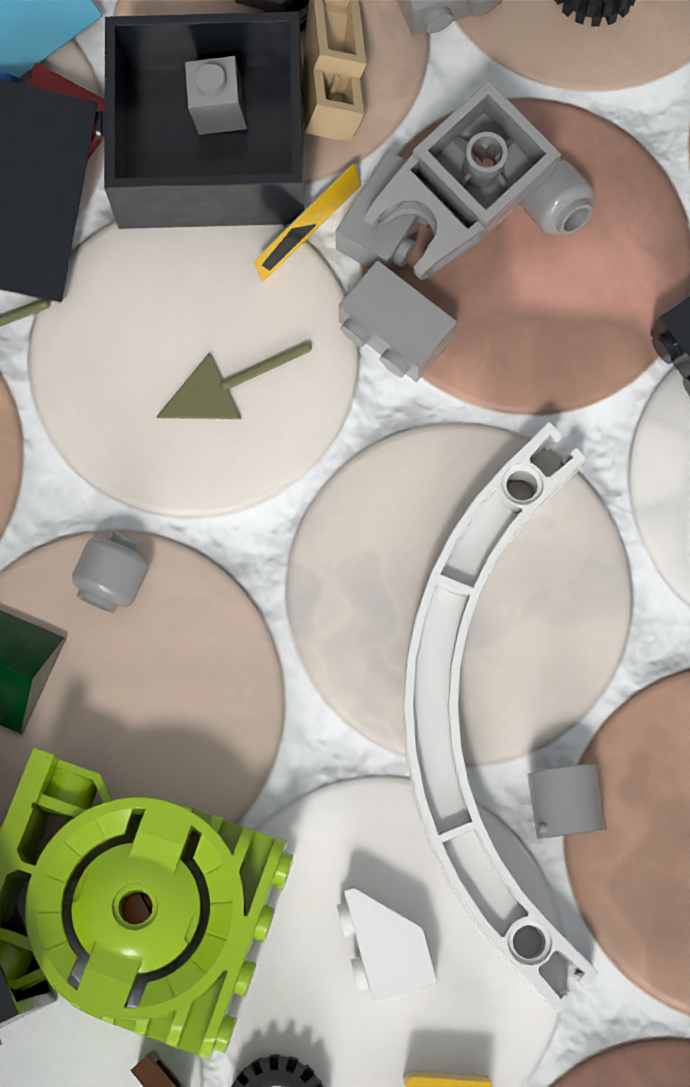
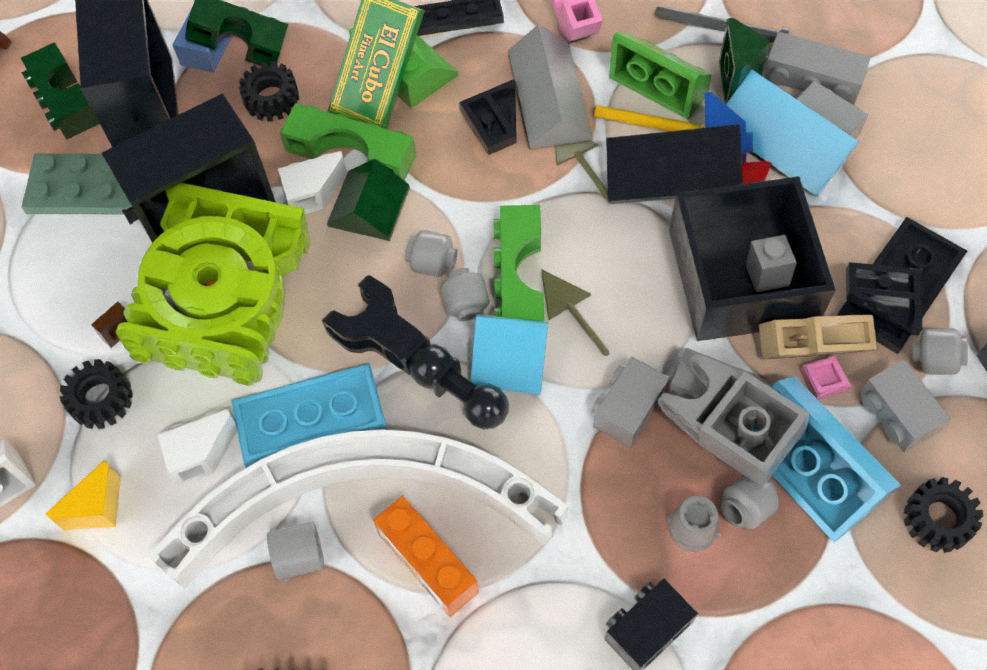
camera: 85 degrees right, 15 degrees down
yellow sticker [253,164,361,281] -> none
none -> medium azure tile [231,363,387,468]
none -> black piece [321,275,510,430]
none -> orange brick [373,495,479,618]
none -> light grey head [441,268,490,321]
none -> medium azure tile [470,315,548,394]
none -> bright green arch [494,205,545,322]
none -> light grey piece [667,496,721,552]
none -> medium azure slope [752,376,901,542]
none -> bright pink tile [800,355,851,400]

